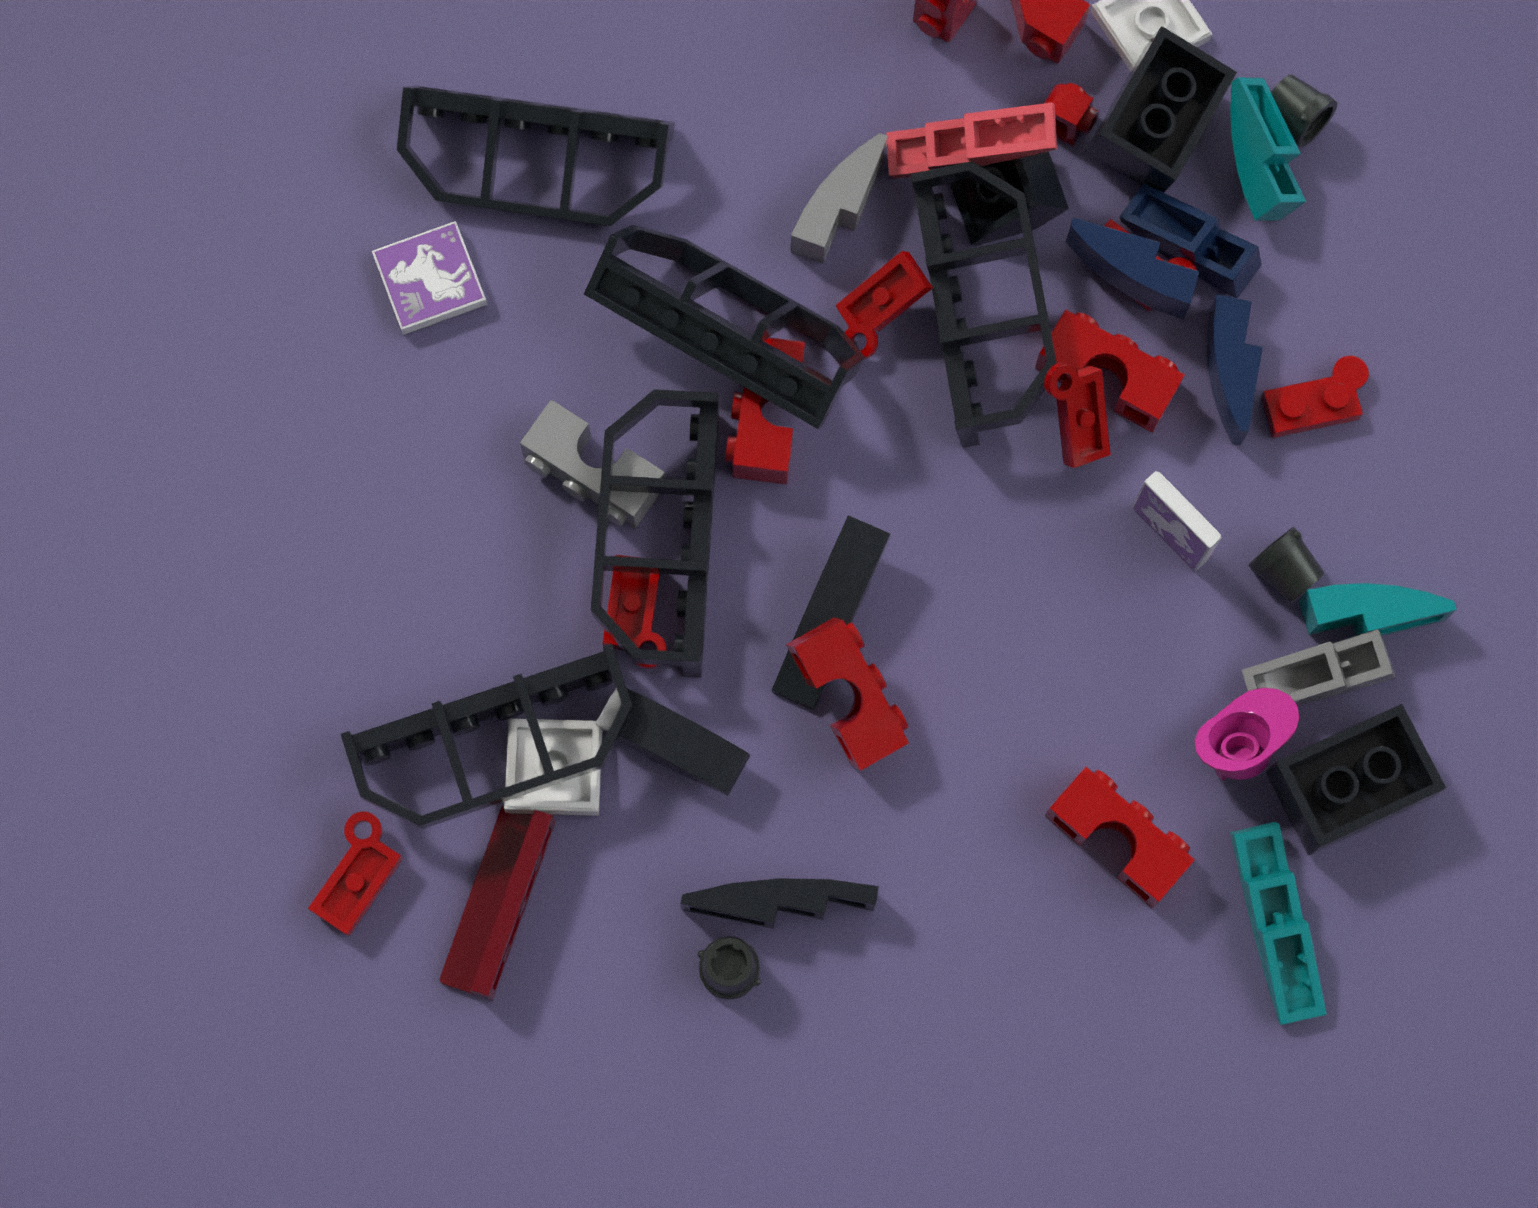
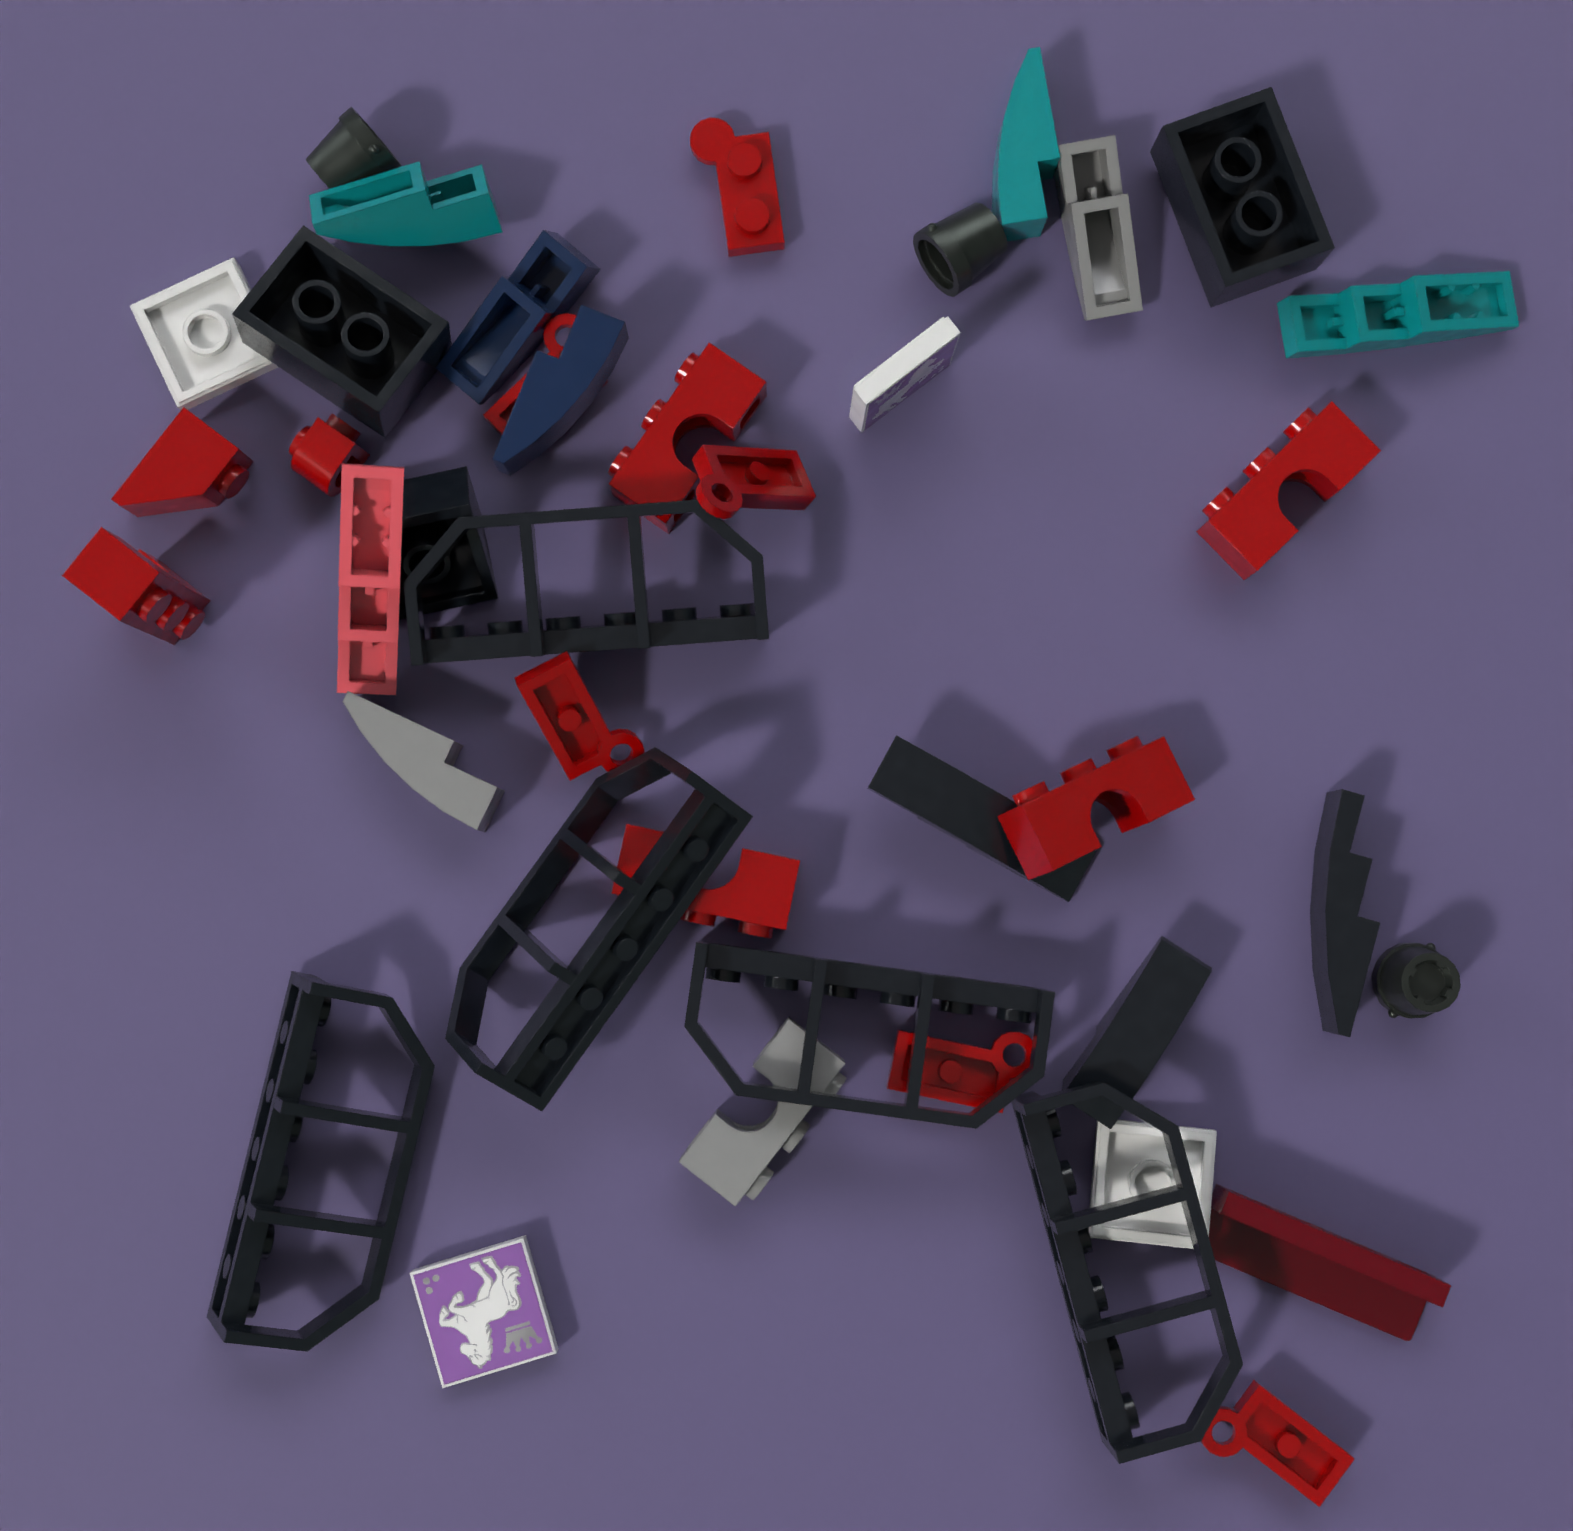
camera: 90 degrees left, 10 degrees up
dark pink piece [1195,687,1300,780] -> none
dark blue slope [1206,294,1263,445] -> none

